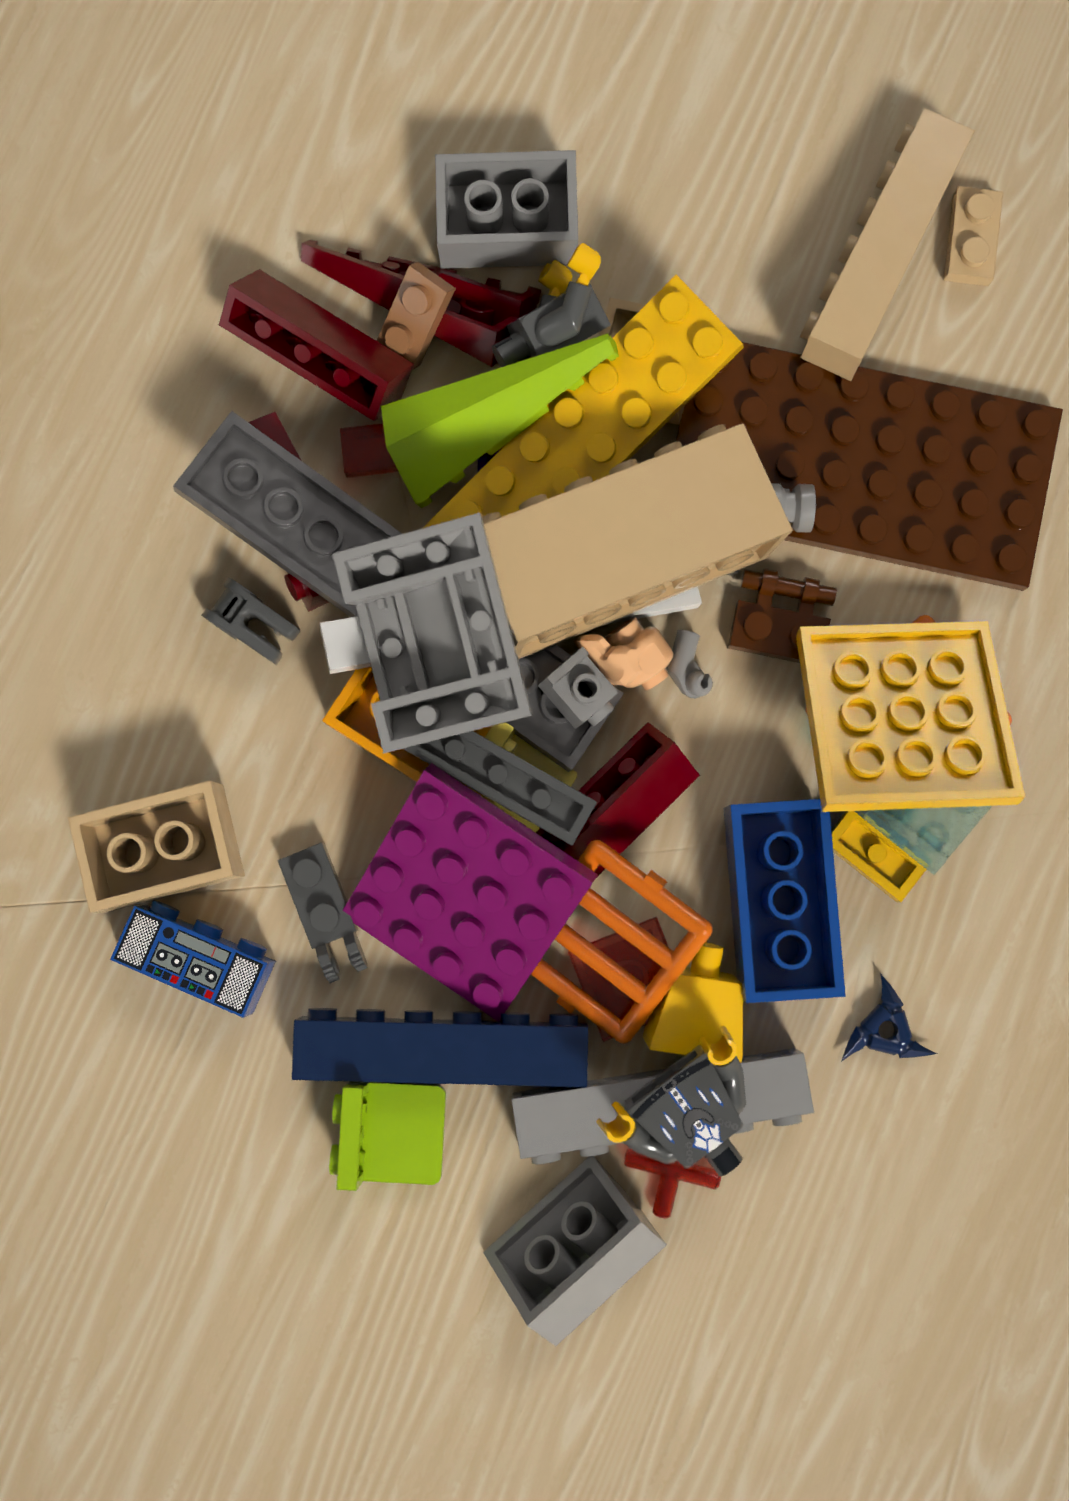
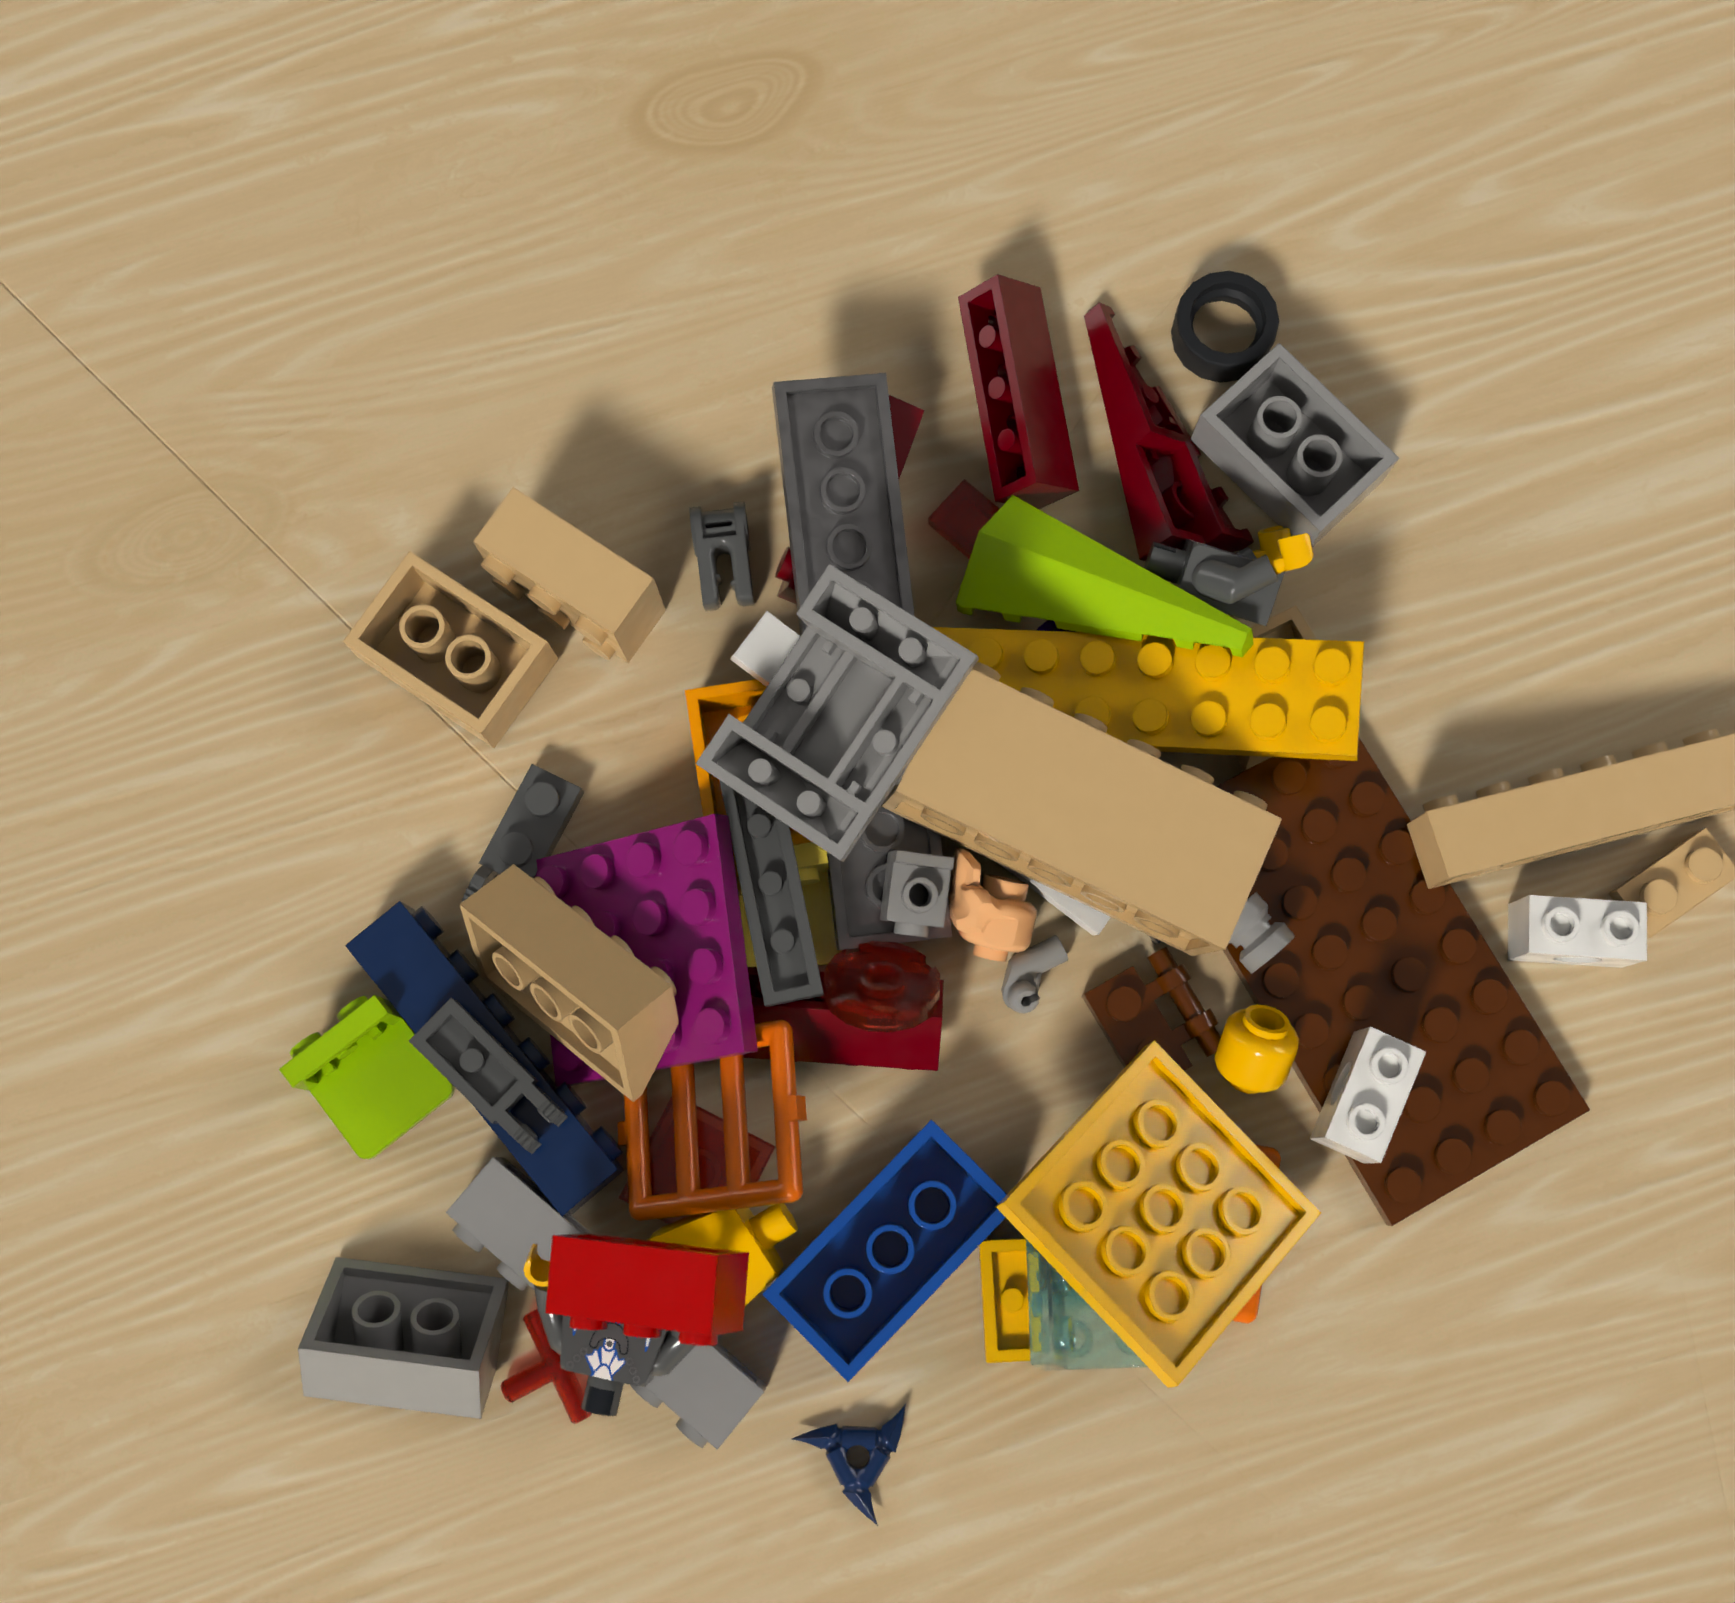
camera: 45 degrees right, 5 degrees down
brick [110,900,276,1018] -> none
medium nougat plate [376,262,456,370] -> none
none -> dark grey hinge [409,998,568,1154]
none -> tan slope [459,864,679,1102]
none -> tan brick [473,487,666,663]
none -> red brick [545,1233,749,1346]
none -> clear red tile [823,941,940,1032]
none -> black tyre [1171,271,1280,383]
none -> yellow head [1214,1004,1299,1094]
none -> white brick [1310,1027,1426,1164]
none -> white brick [1508,895,1647,968]

